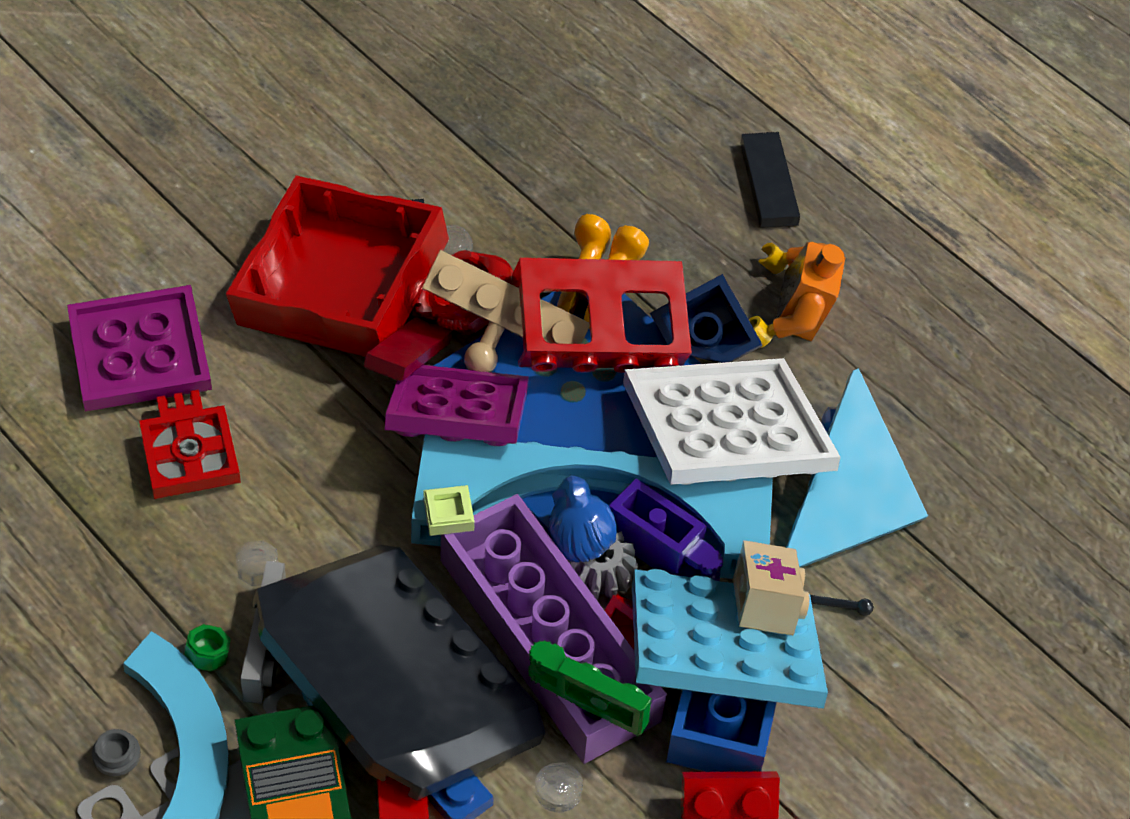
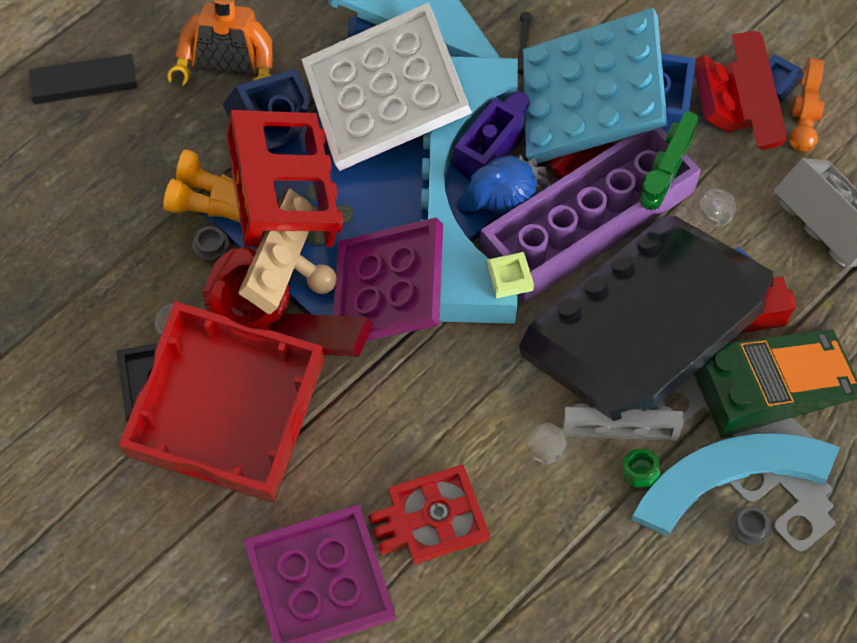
camera: 90 degrees left, 10 degrees up
tan brick [733,540,810,636] -> none

